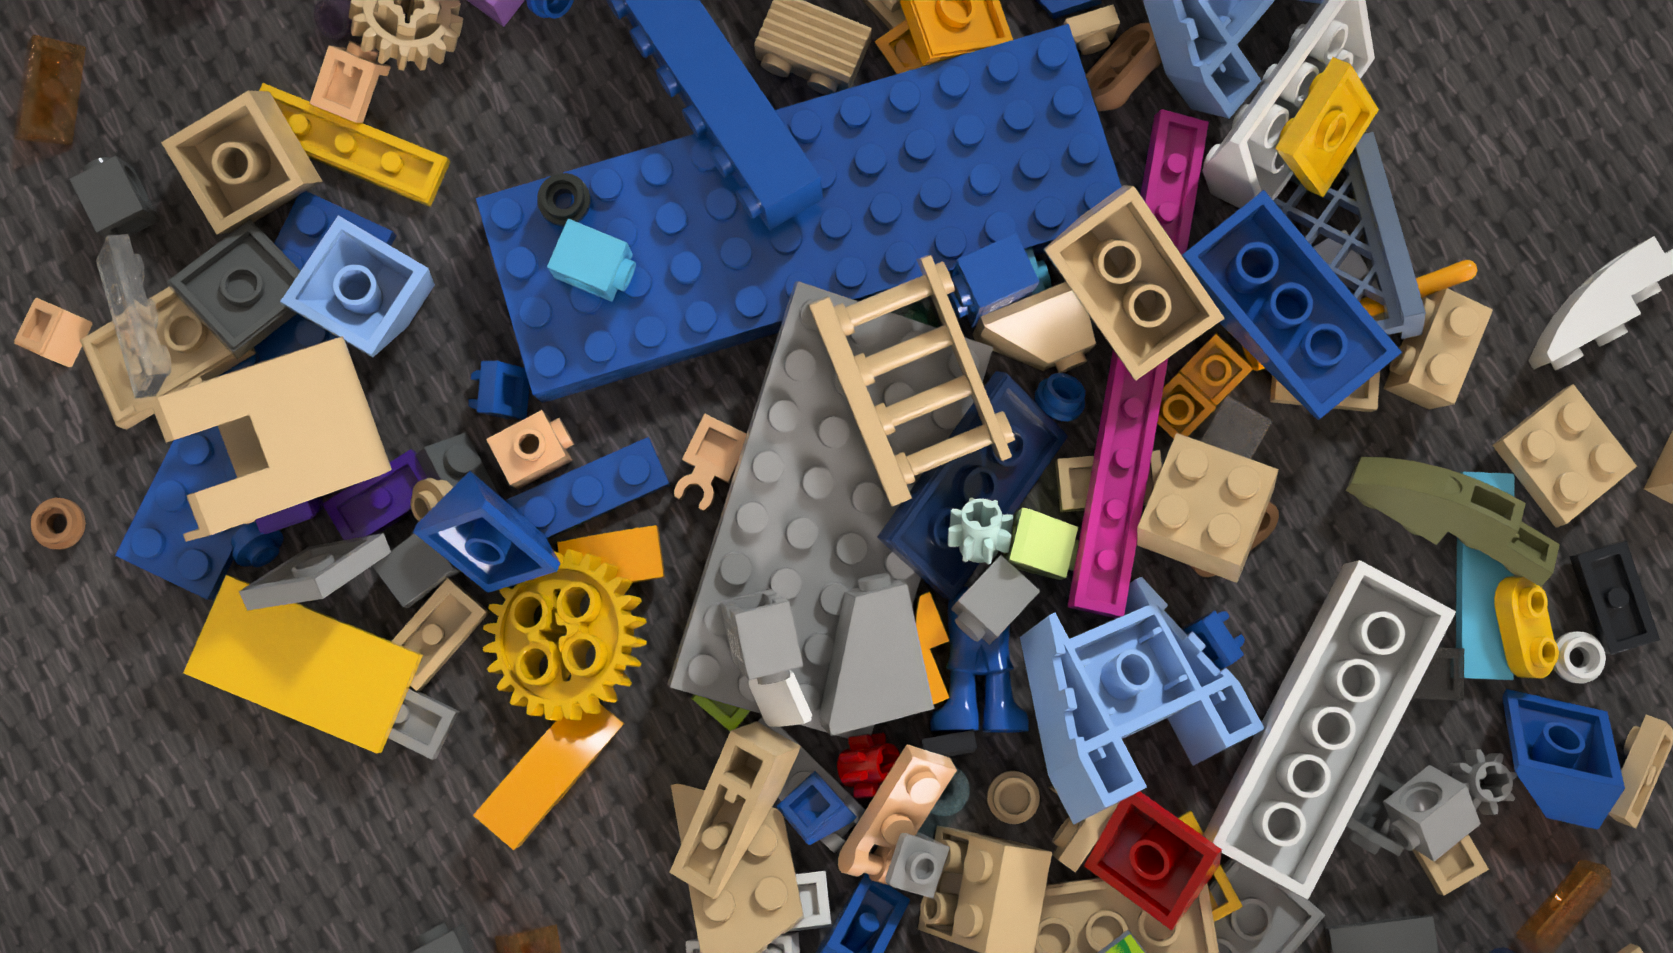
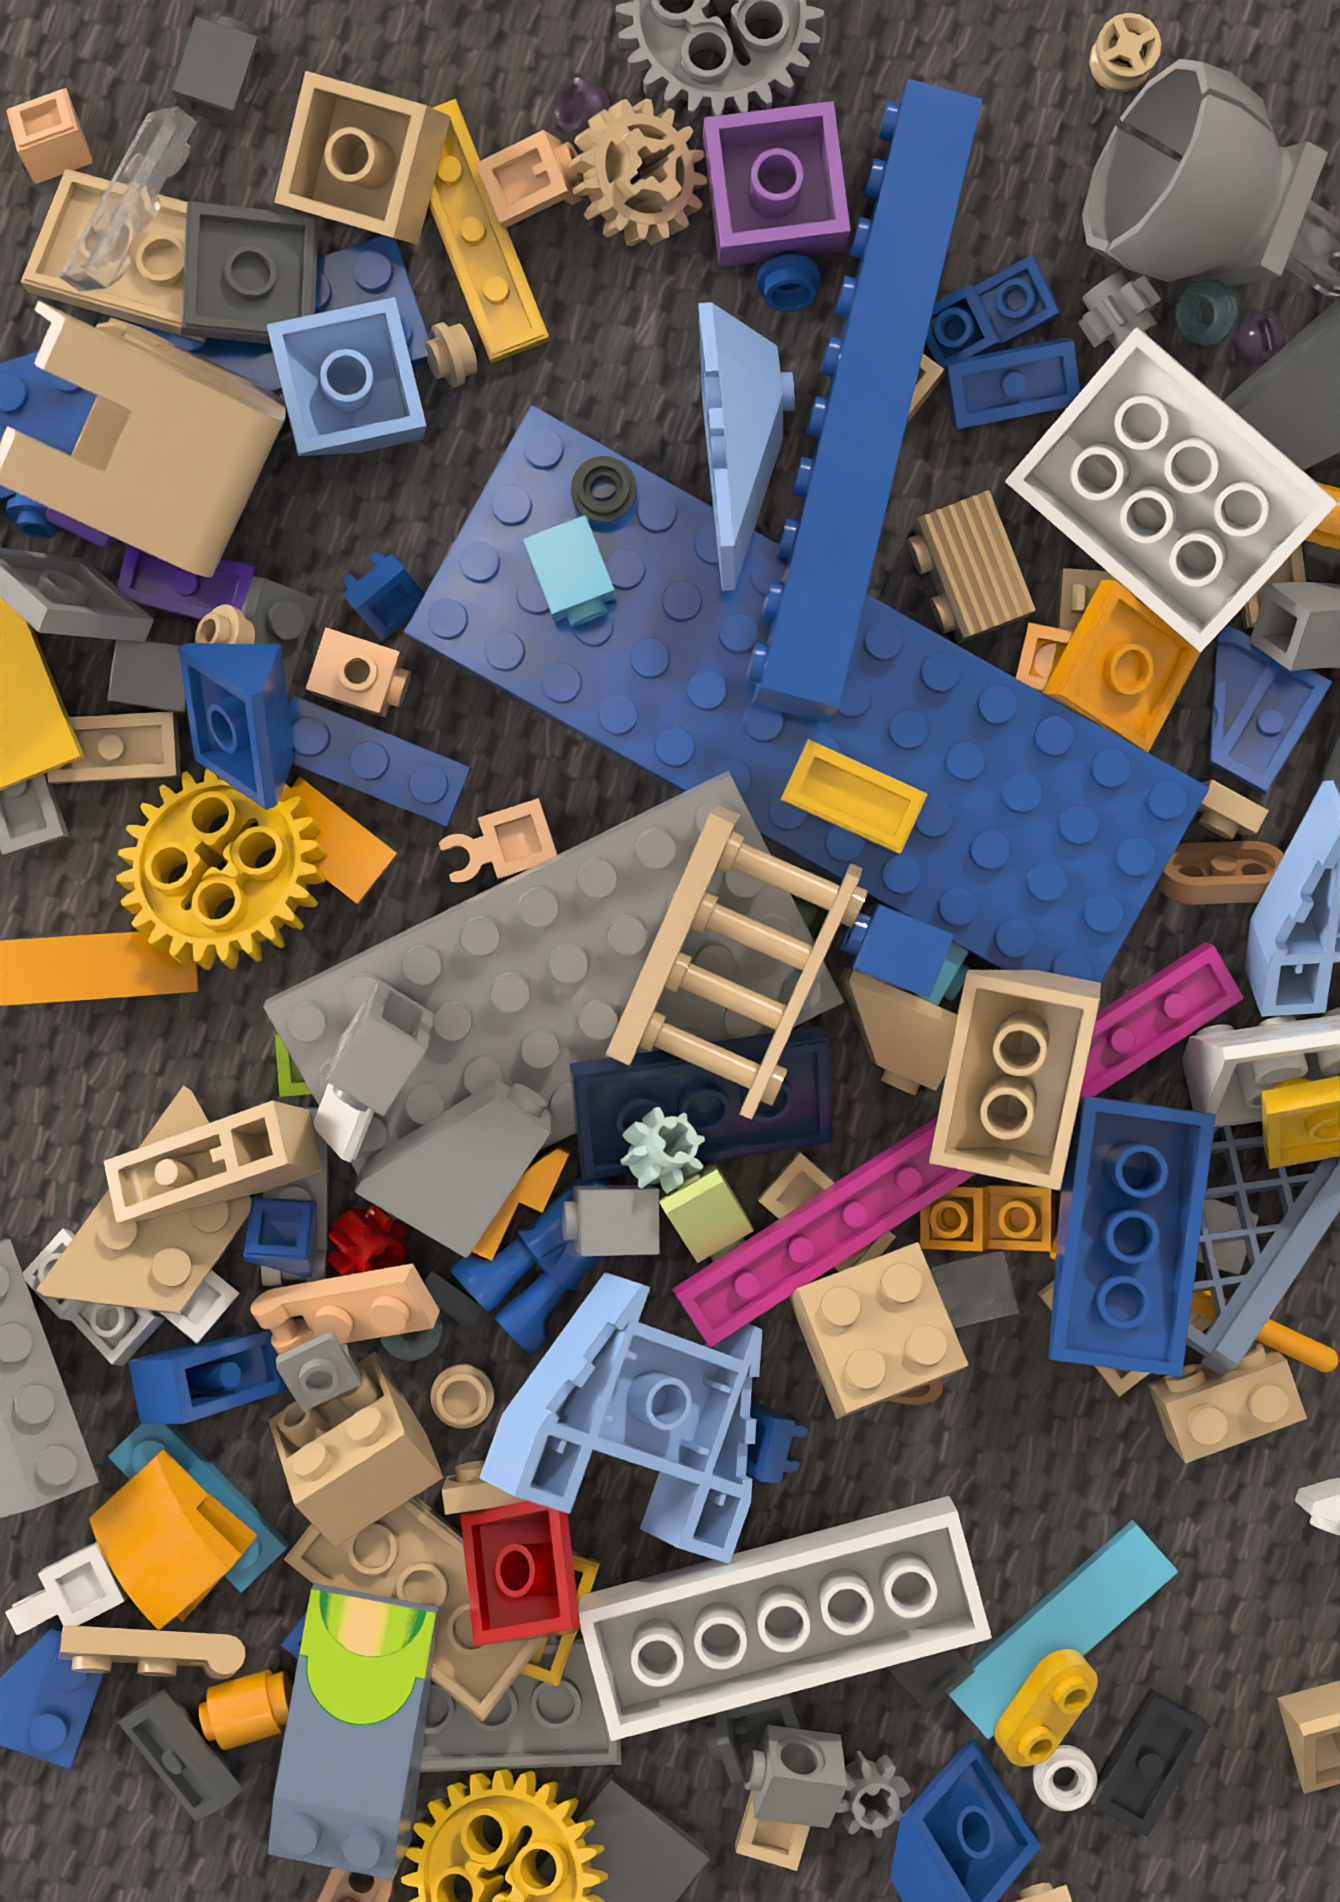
camera: 50 degrees right, 5 degrees up
blue plate [1035,373,1085,421] -> none
olive slope [1346,457,1560,587] -> none
tan plate [1492,384,1637,527] -> none
none -> tan plate [424,322,477,387]
none -> light blue wedge [699,302,795,591]
none -> yellow tile [780,739,928,855]

